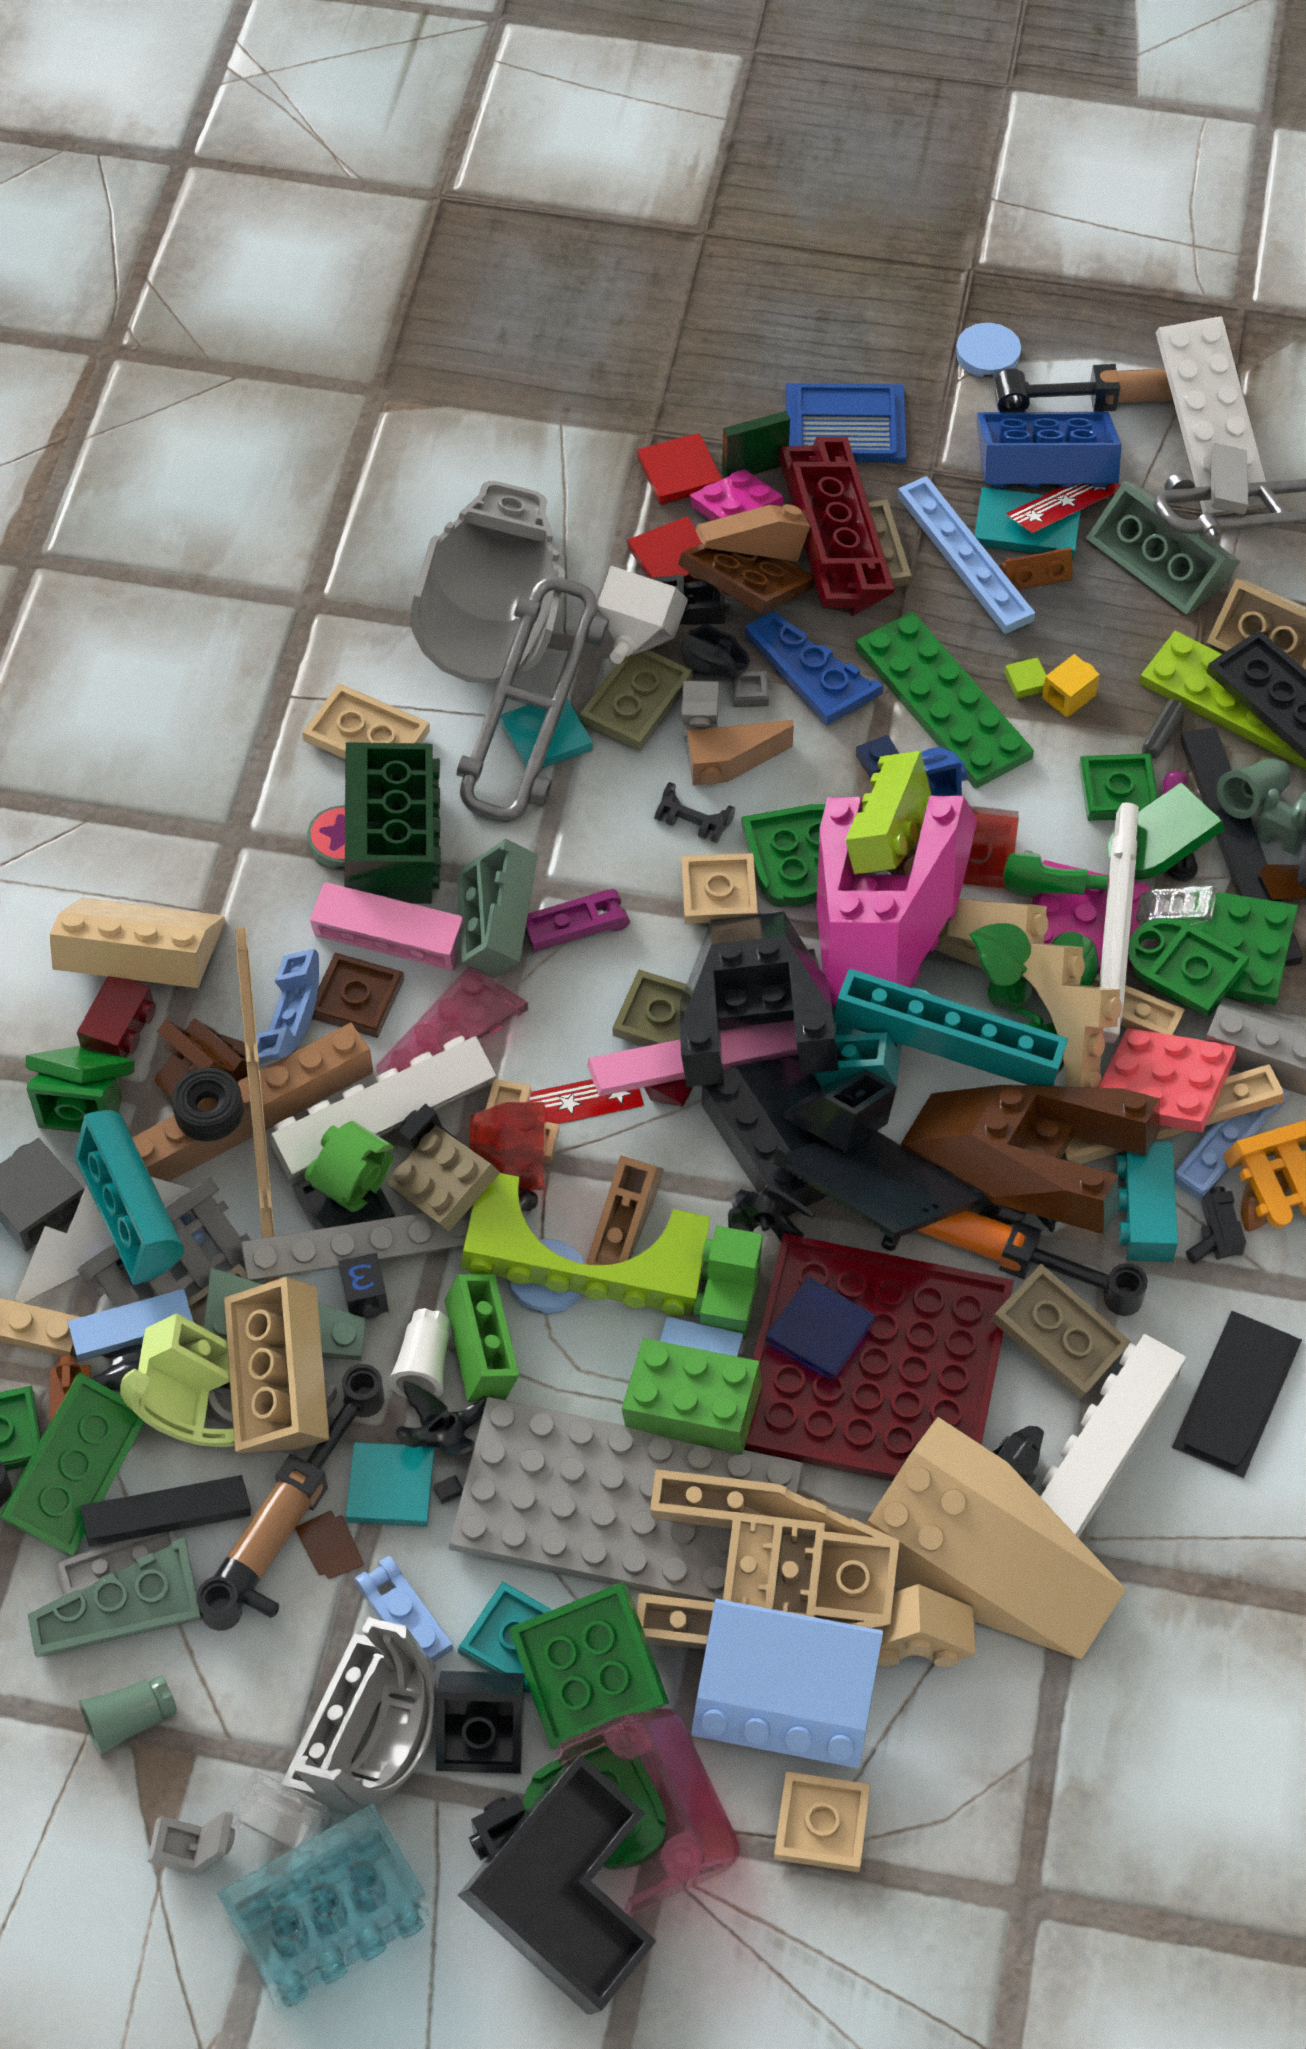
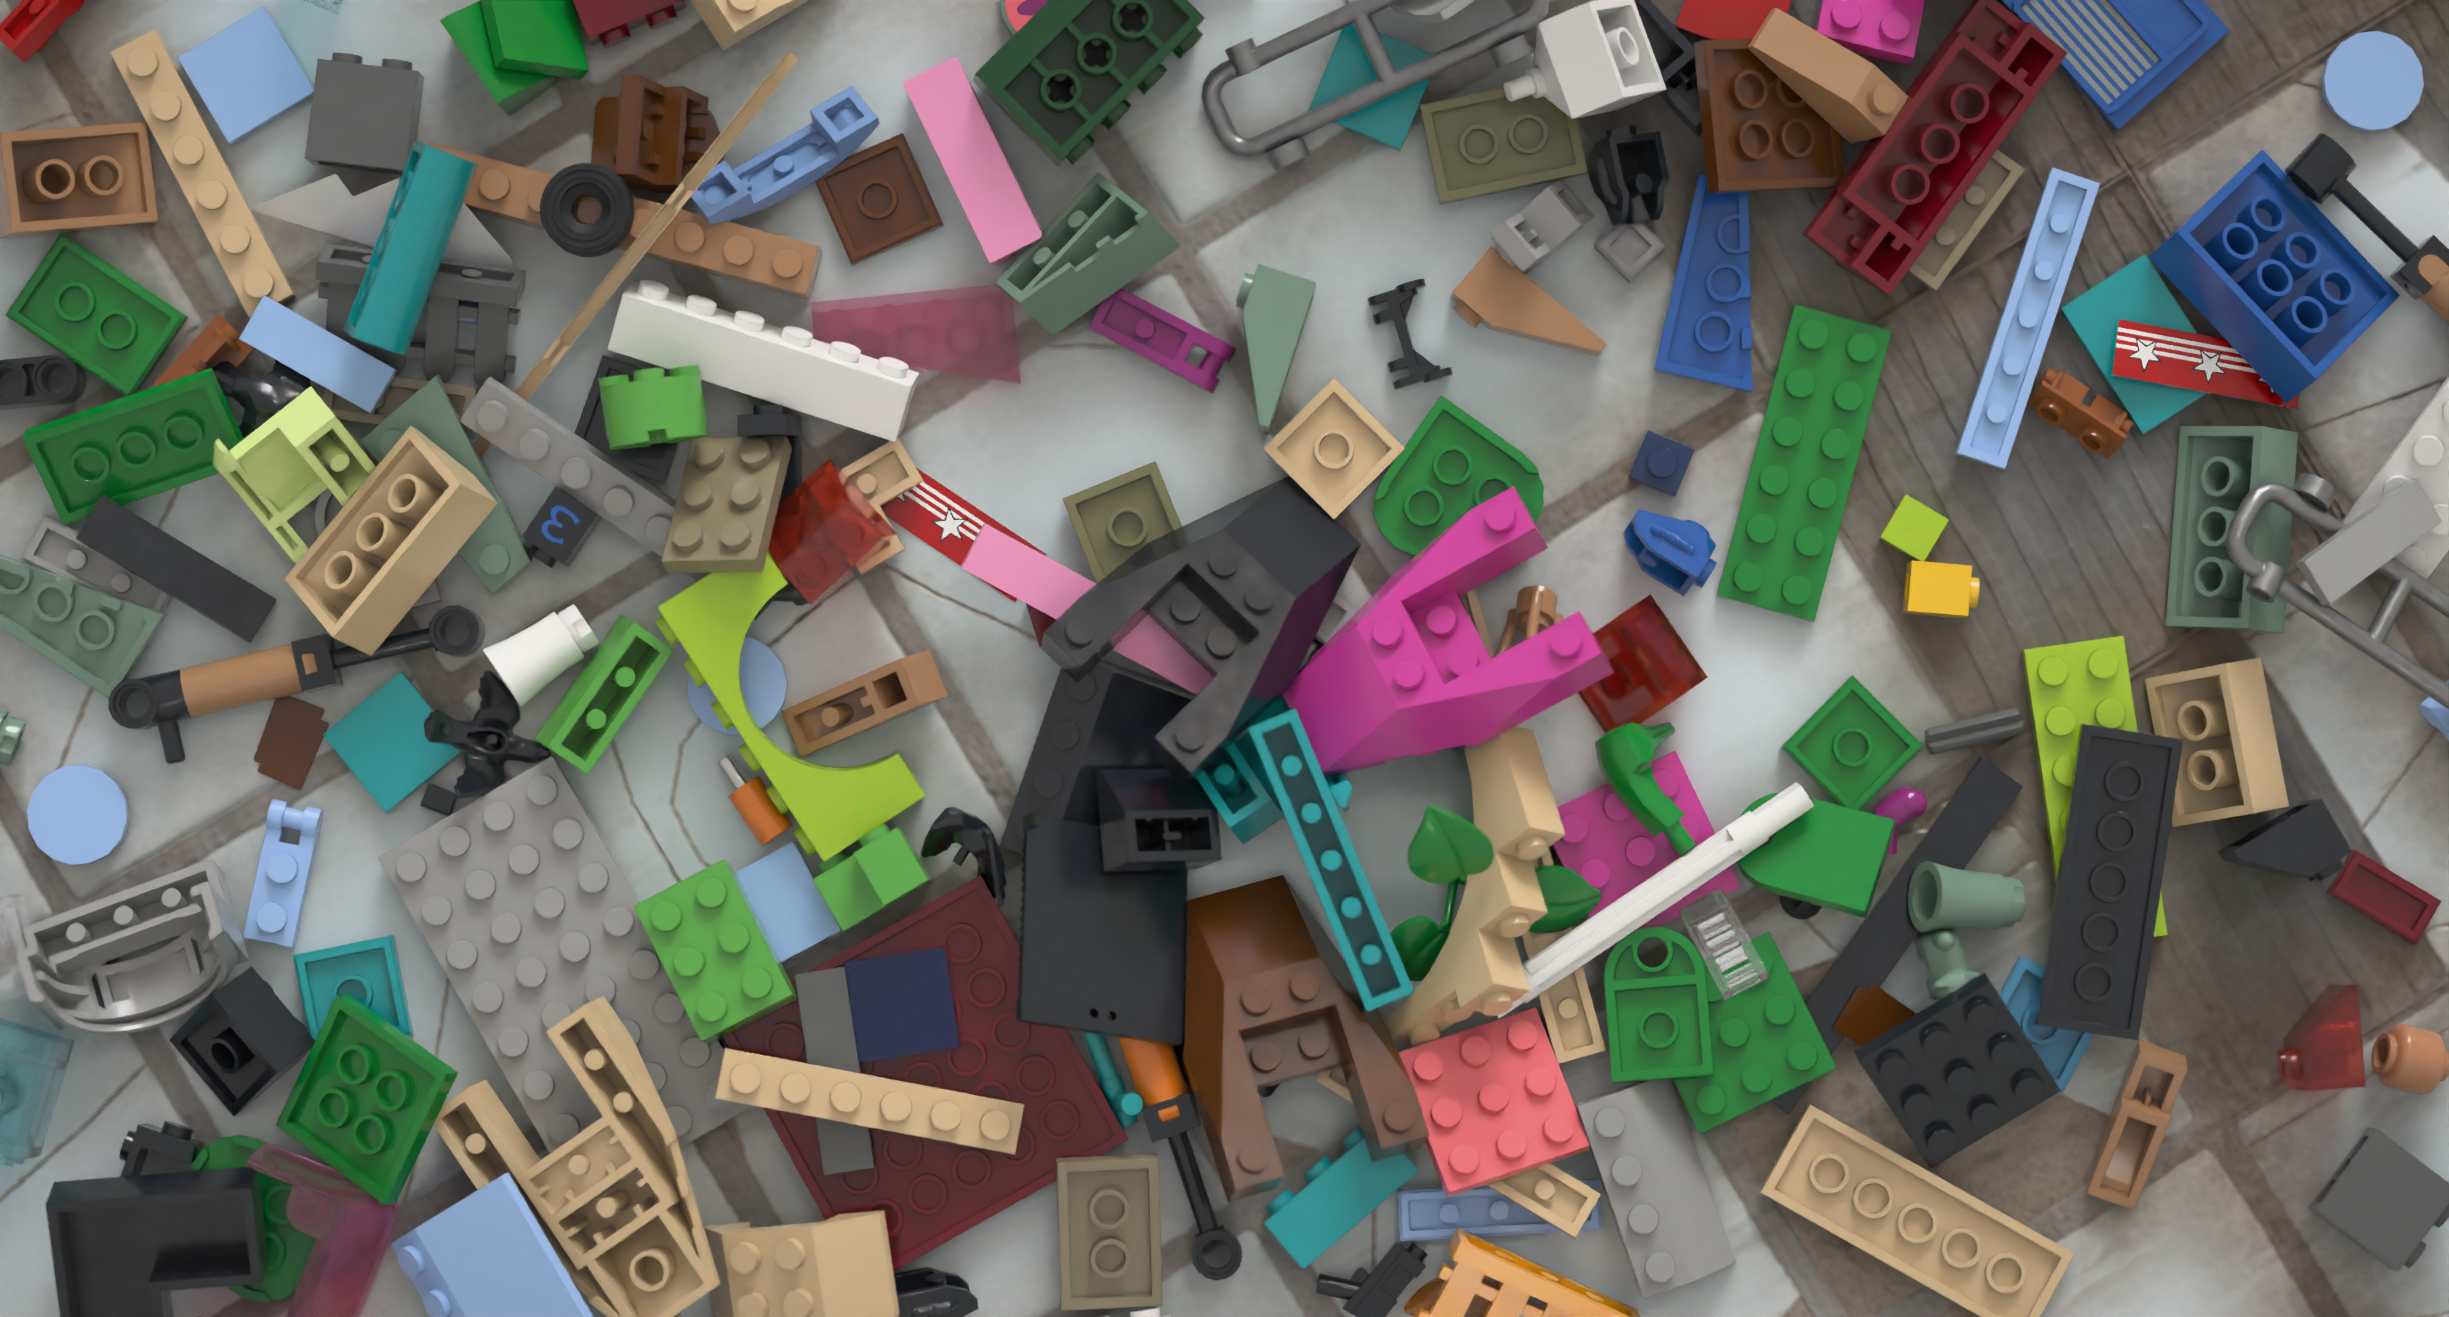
camera: 50 degrees right, 30 degrees up
lime wedge [845,750,934,874] -> none
none -> light blue tile [27,765,130,865]
none -> tan plate [715,1048,1025,1154]
none -> orange piece [718,754,793,847]
none -> dark grey tile [795,967,875,1175]
none -> teal piece [1082,1032,1143,1128]
none -> sand green slope [1236,264,1316,435]

